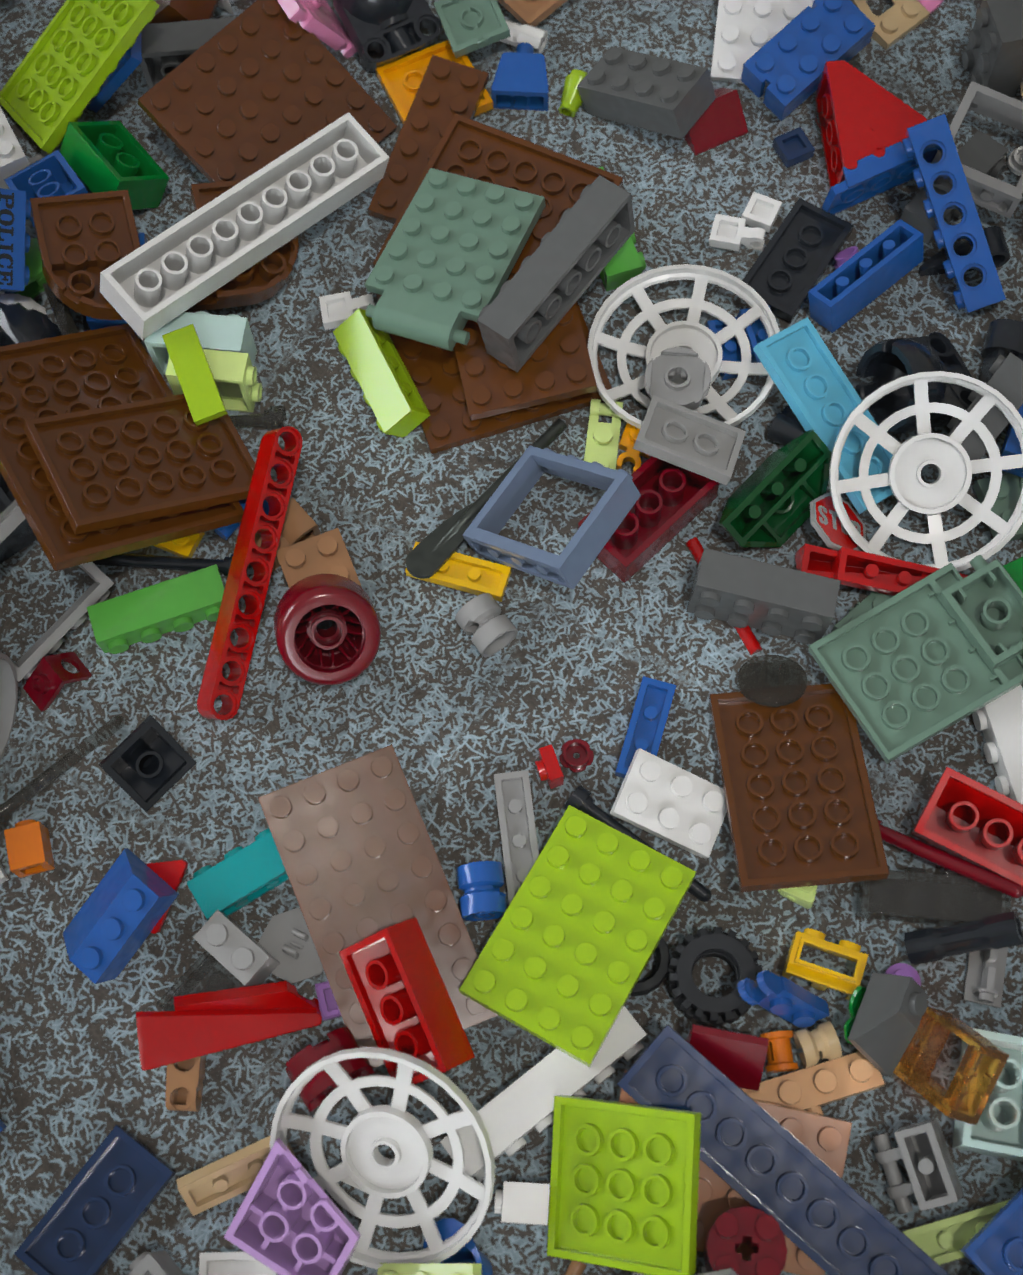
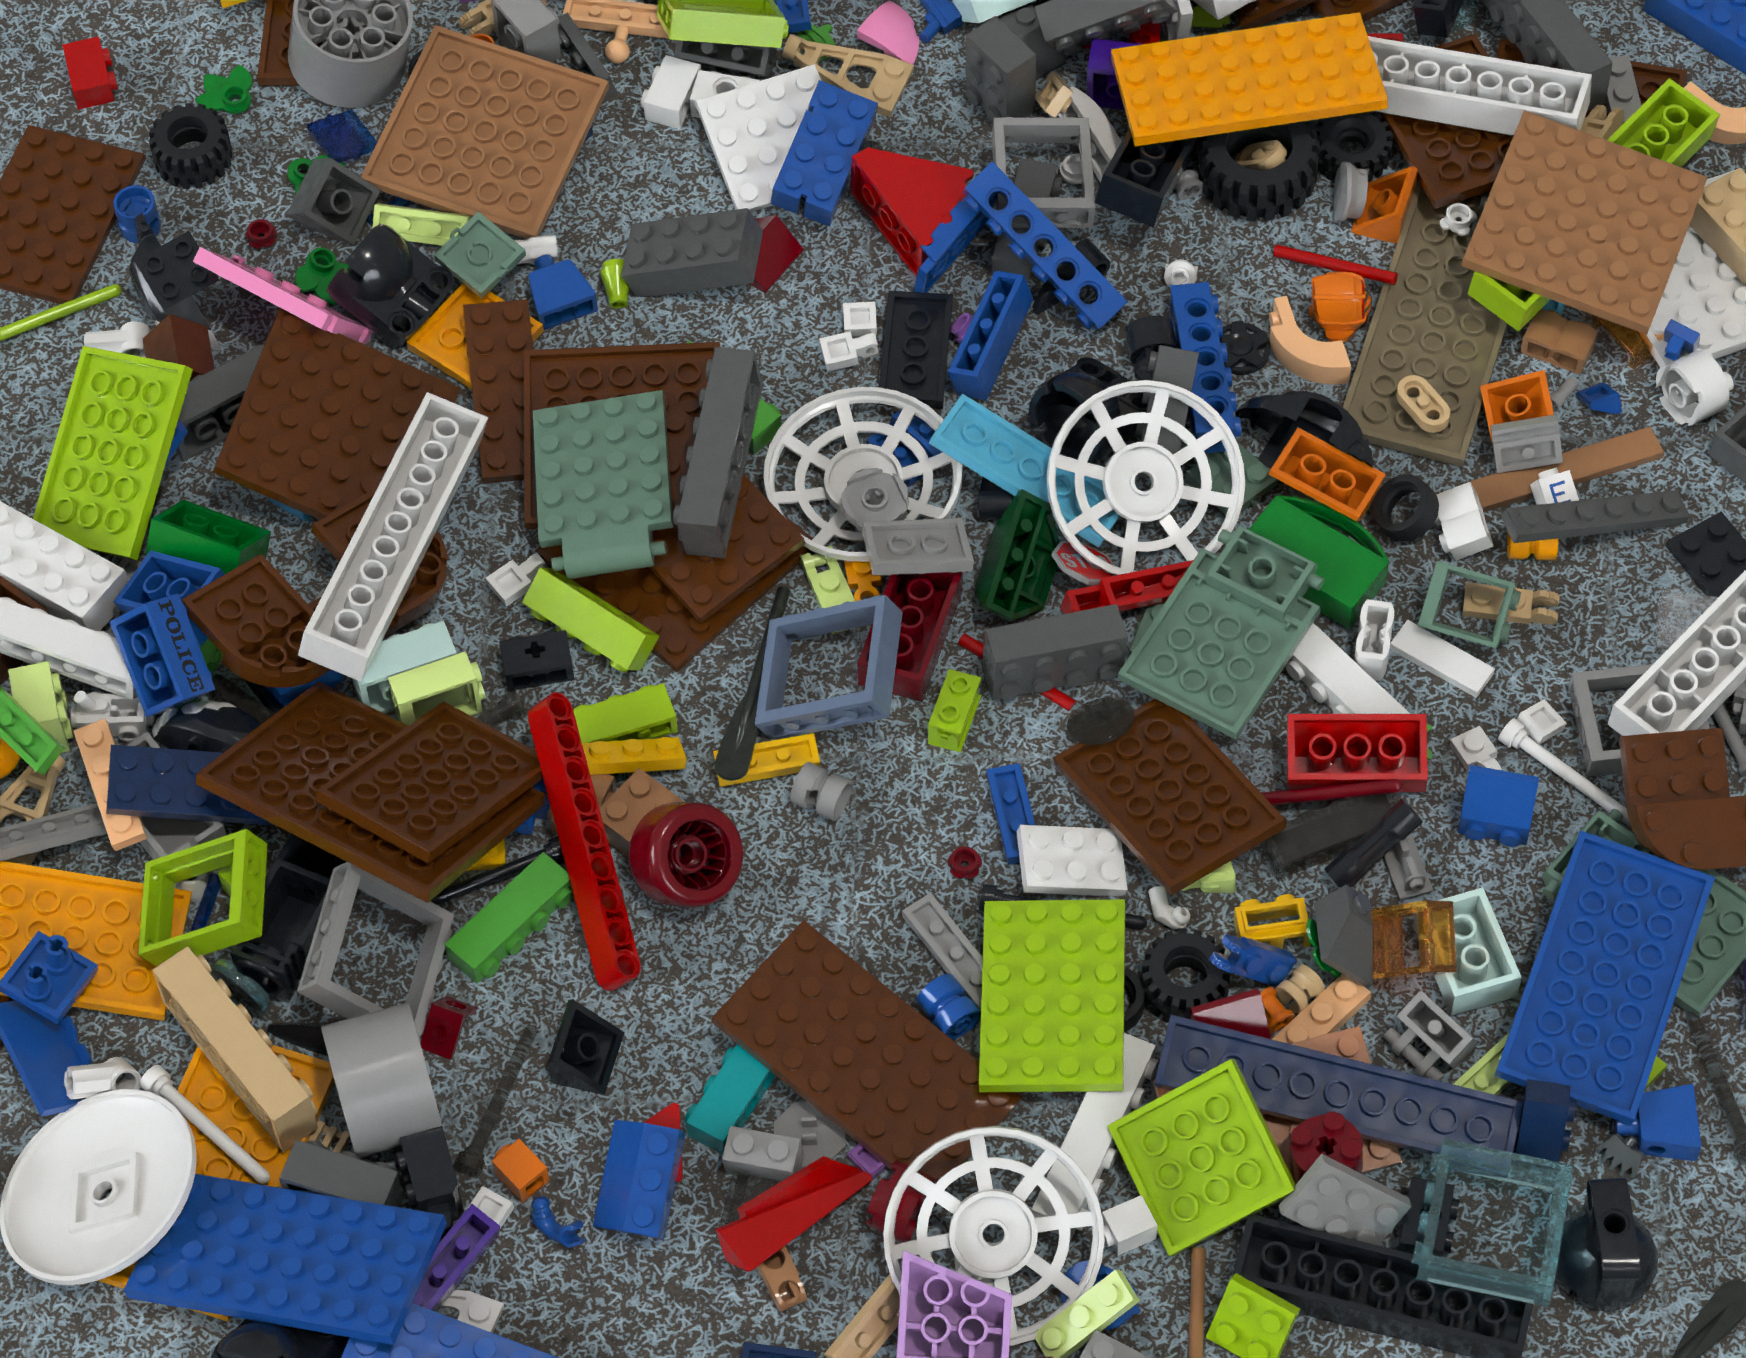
camera: 30 degrees left, 10 degrees down
lime tile [162,324,228,426] -> none
red slope [339,917,475,1085] -> none
red plate [534,744,564,789] -> none
dark blue plate [772,127,815,168] -> none
none -> black brick [499,630,575,691]
none -> blue piece [530,1196,586,1248]
none -> lime brick [573,683,678,743]
none -> yellow plate [582,737,687,775]
none -> lime hinge [928,669,981,753]
none -> white arm [1148,886,1190,930]

